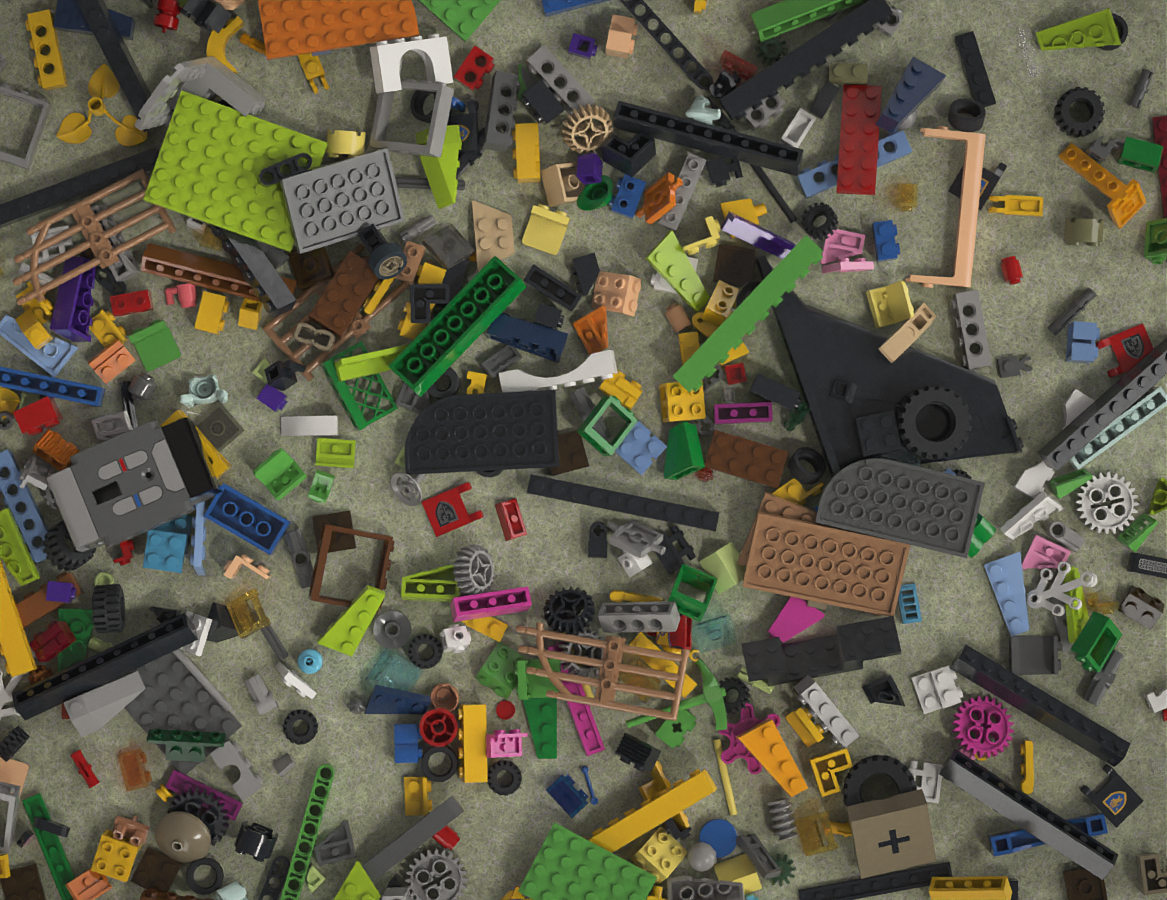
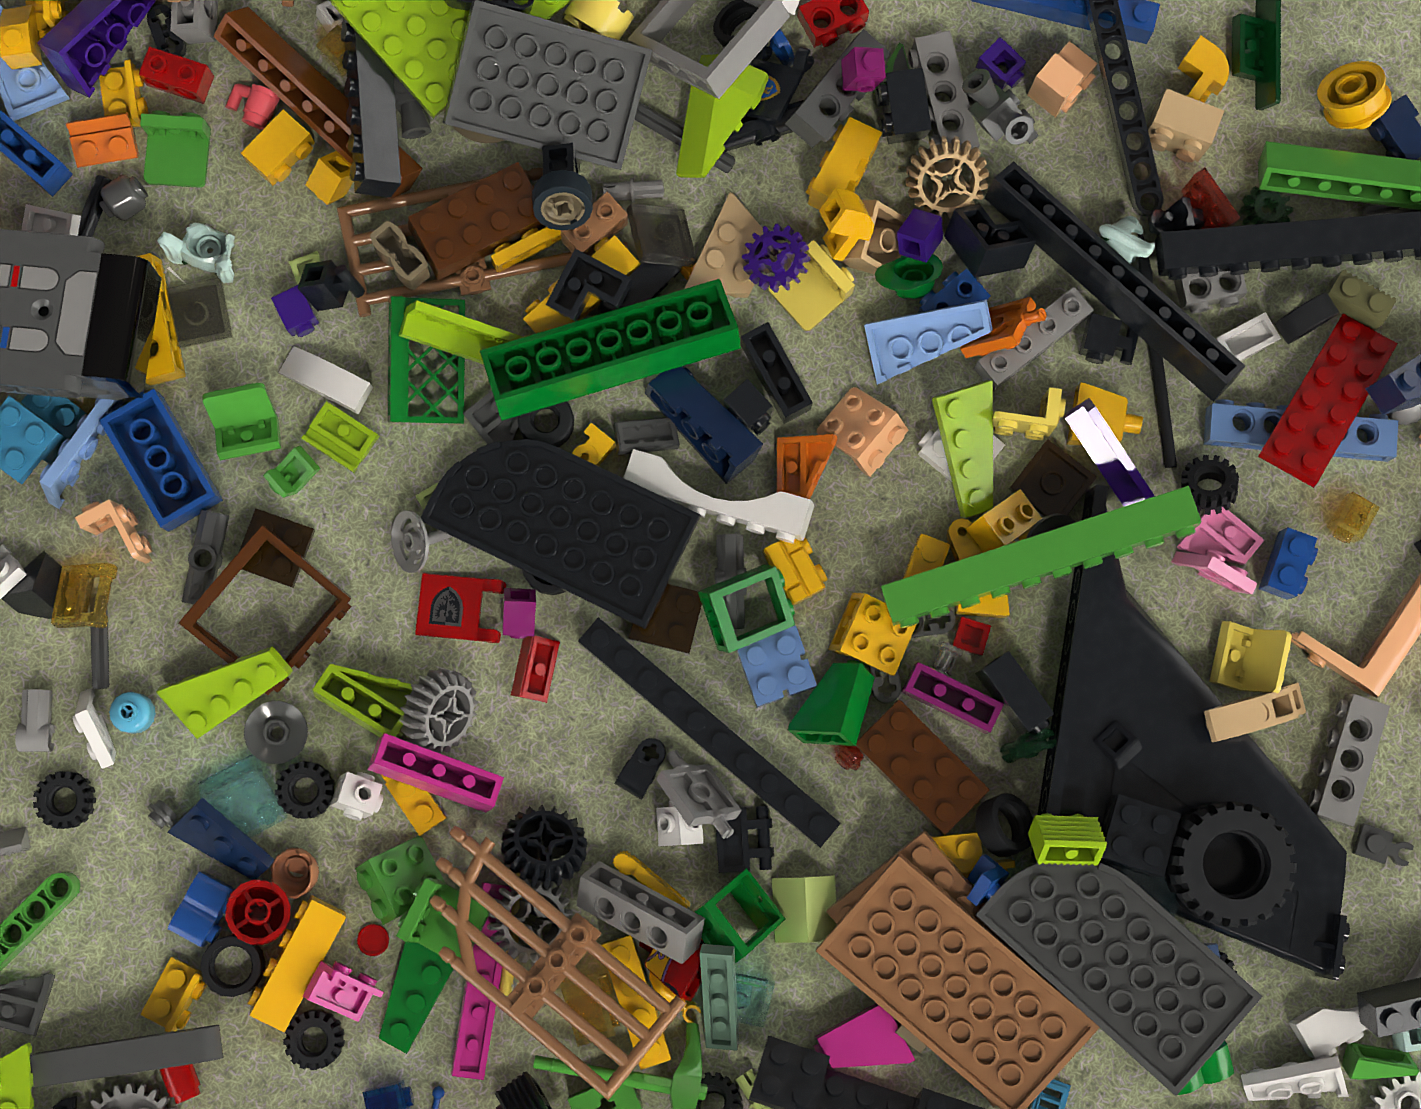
camera: 25 degrees right, 5 degrees down
dark brown plate [288,246,335,290] -> none
black slope [570,252,600,297] -> none
medium nougat brick [664,303,692,333] -> none
none -> magenta brick [502,588,536,639]
none -> sand green plate [700,944,739,1051]
none -> dark purple gear [742,223,811,293]
none -> yellow brick [819,188,874,261]
none -> magenta brick [841,47,886,92]
none -> light blue wing [864,299,993,385]
none -> dark grey brick [962,69,1039,145]
none -> blue bracket [967,854,1010,906]
none -> lime brick [1028,813,1107,866]
none -> tan brick [1147,88,1225,162]

